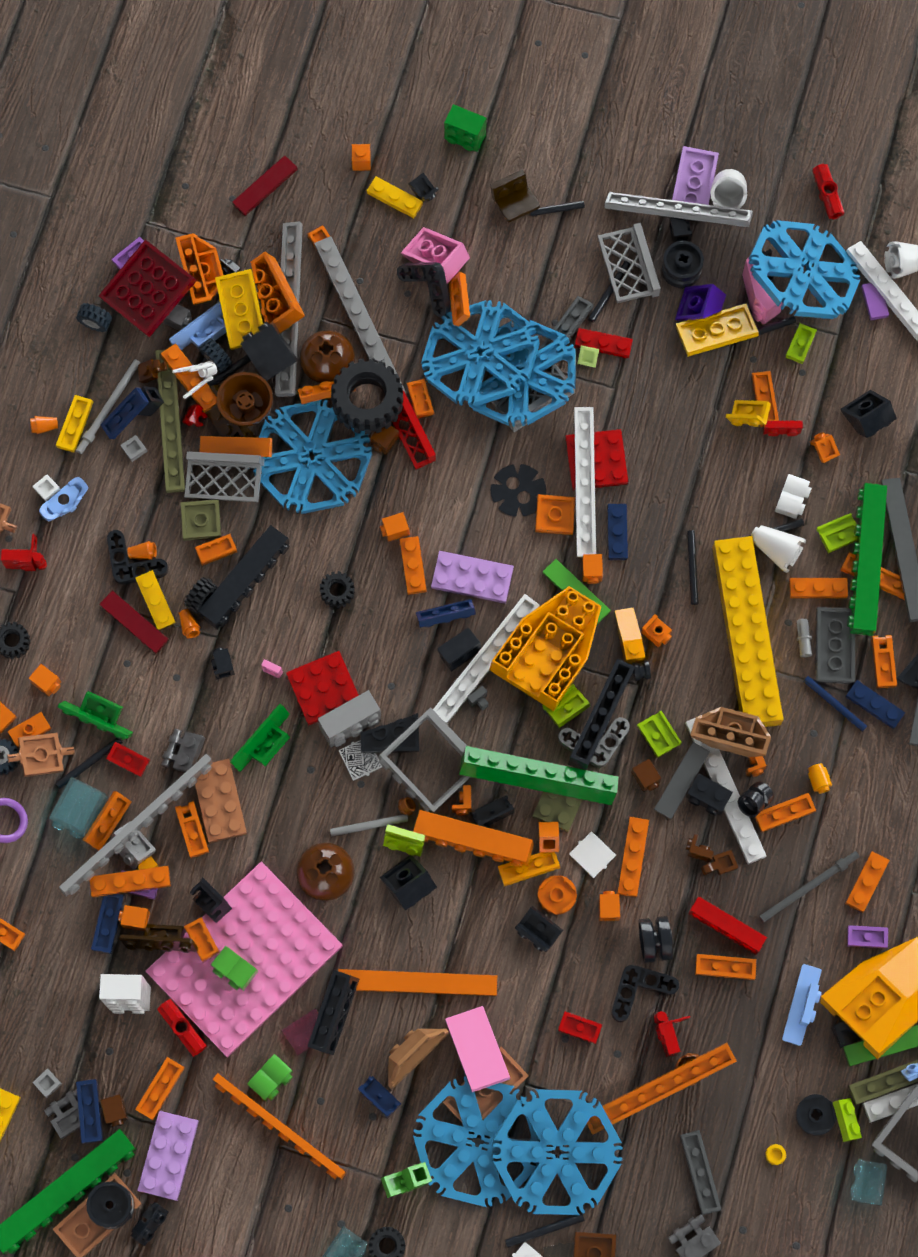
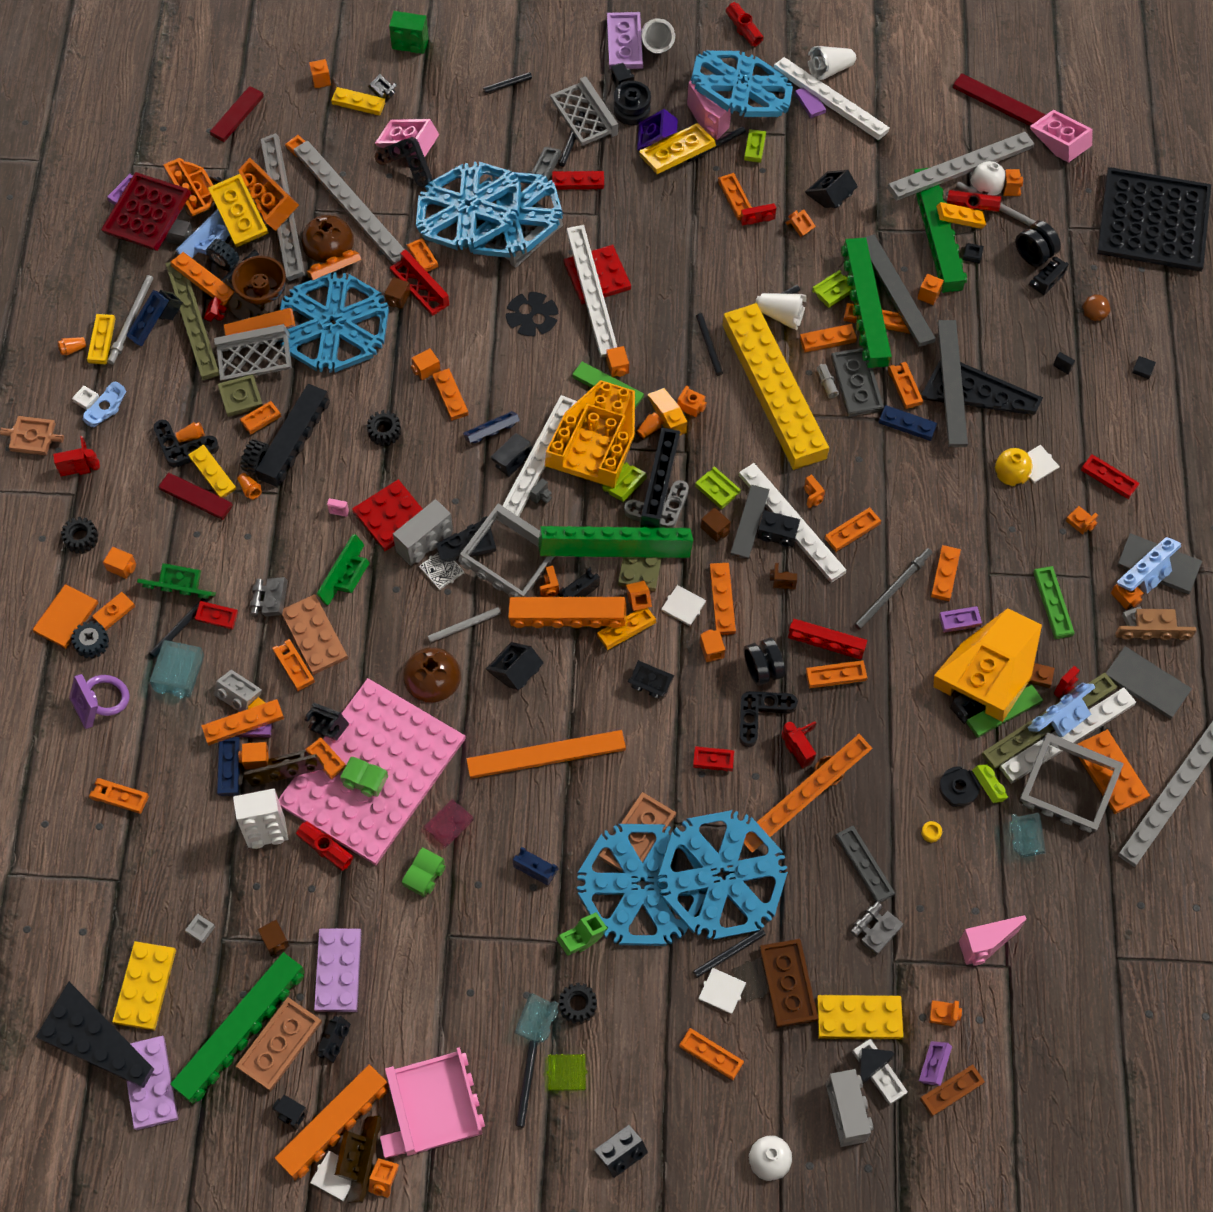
camera: 15 degrees left, 10 degrees down
nougat plate [7,733,75,777] -> none
flat silver plate [44,1089,80,1139] -> none
light grey plate [59,754,212,897] -> none
black wheel [76,303,112,332] -> none
dark blue plate [76,1079,103,1144] -> none
orange plate [83,791,131,851] -> none
black wheel [86,1182,135,1229] -> none
light grey plate [120,435,147,462] -> none
orange plate [135,1057,185,1120] -> none
reddish brown plate [138,359,167,384] -> none
white plant [172,360,217,399] -> none
black brick [211,648,235,680] -> none
orange plate [213,1073,346,1180] -> none
black brick [240,321,297,381] -> none
black fence [307,970,360,1055] -> none
black tyre [331,359,403,434] -> none
lime plate [383,825,425,857] -> none
medium nougat wedge [388,1029,449,1091] -> none
dark orange plate [398,797,416,816] -> none
lavender plate [431,551,514,604] -> none
bright pink tile [445,1006,510,1092] -> none
orange plate [449,272,470,327] -> none
dark brown bracket [490,169,540,222] -> none
orange tile [535,494,575,535] -> none
orange tile [537,875,577,915] -> none
yellowish green tile [577,345,599,368] -> none
light grey tile [605,192,753,227] -> none
dark blue plate [607,504,628,560] -> none
black wheel [632,660,651,681] -> none
medium nougat wedge [690,707,771,757] -> none
reddish brown plate [701,850,738,876] -> none
yellow bracket [725,400,771,427] -> none
black wheel [737,782,774,817] -> none
white brick [775,474,812,519] -> none
light blue bracket [782,964,822,1046] -> none
dark blue bar [803,676,867,732] -> none
light orange brick [808,763,832,794] -> none
none -> orange cone [636,412,663,439]

